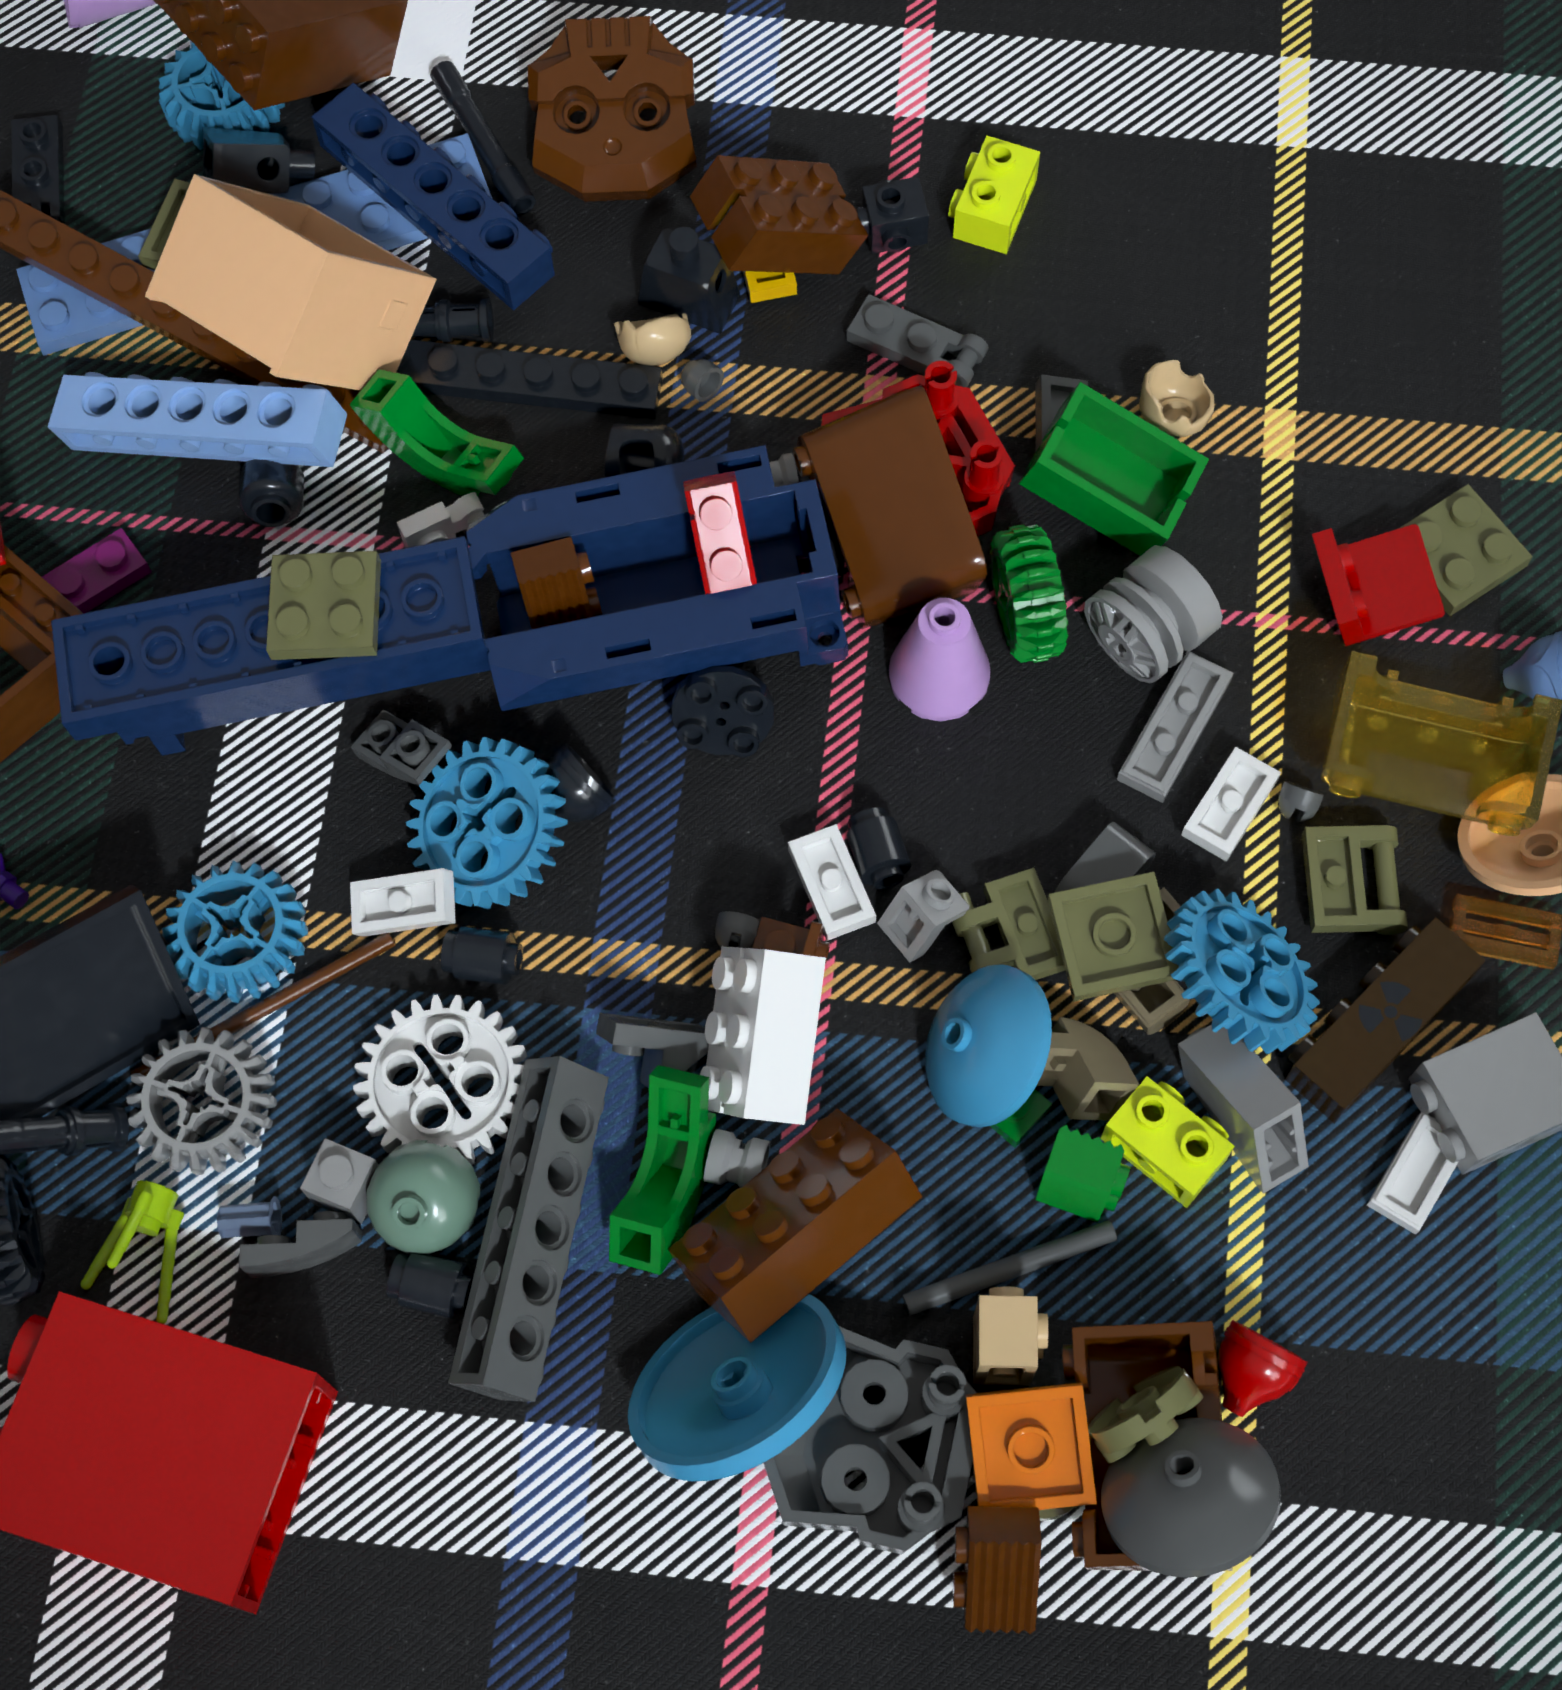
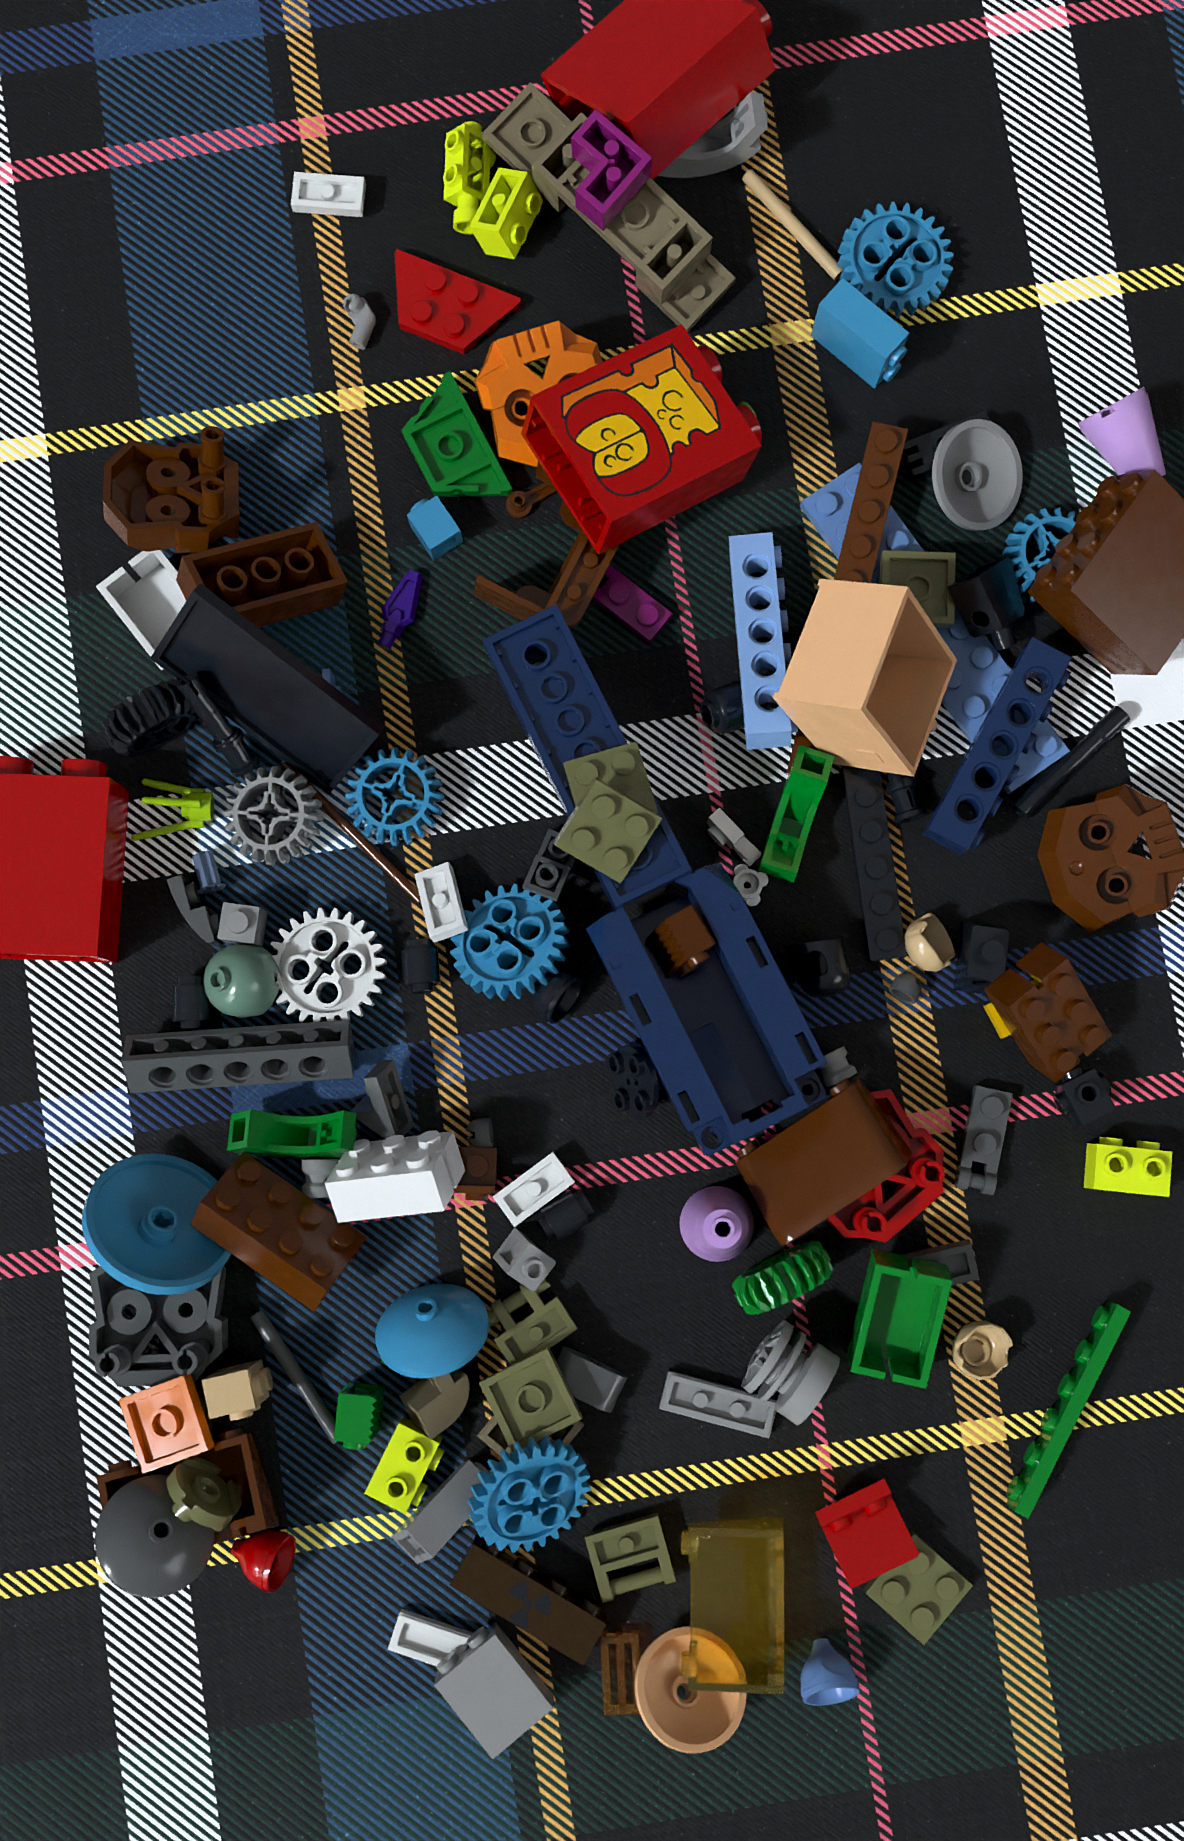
camera: 75 degrees right, 15 degrees up
brick [683,471,757,594] -> none
reddish brown brick [953,1506,1042,1634] -> none
white plate [1181,747,1281,862] -> none
dark grey hinge [1278,781,1324,823] -> none
none -> olive plate [554,777,662,883]
none -> light grey dish [932,419,1023,531]
none -> green plate [1006,1301,1131,1519]

